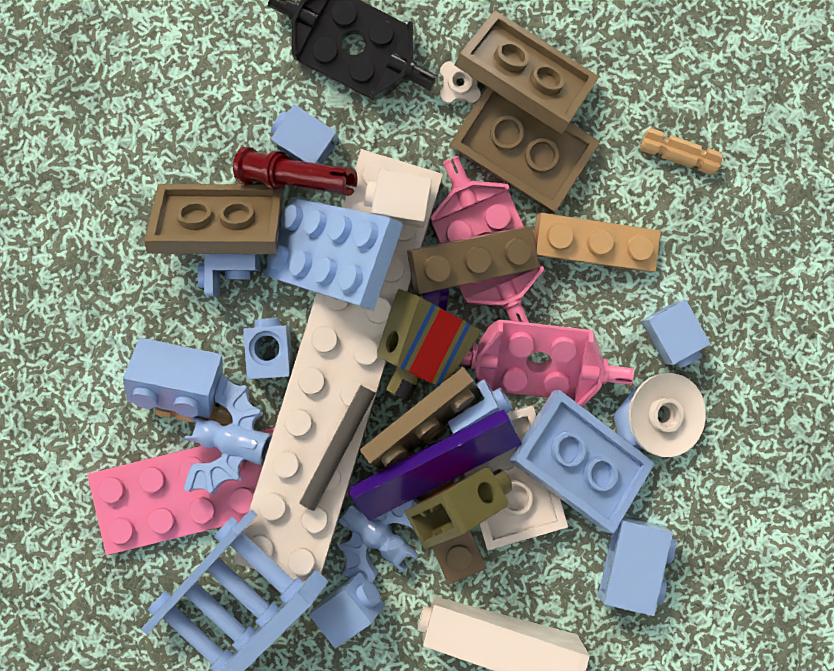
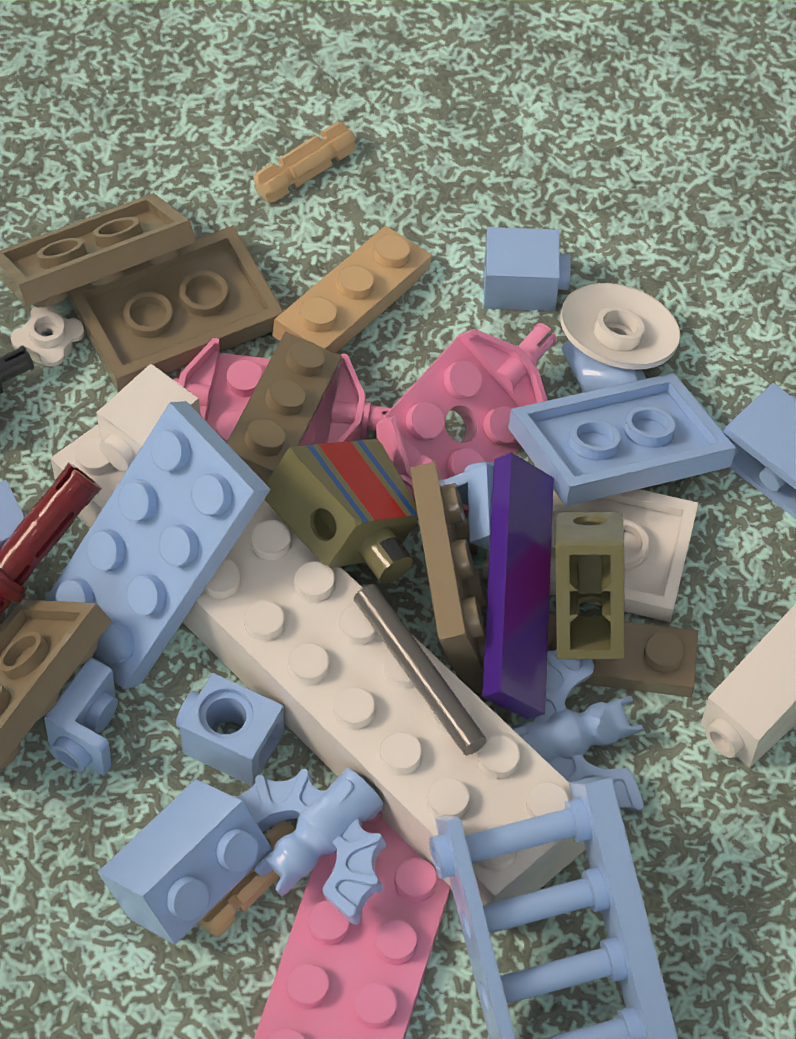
camera: 70 degrees left, 30 degrees down
light blue brick [309,572,385,648] -> none

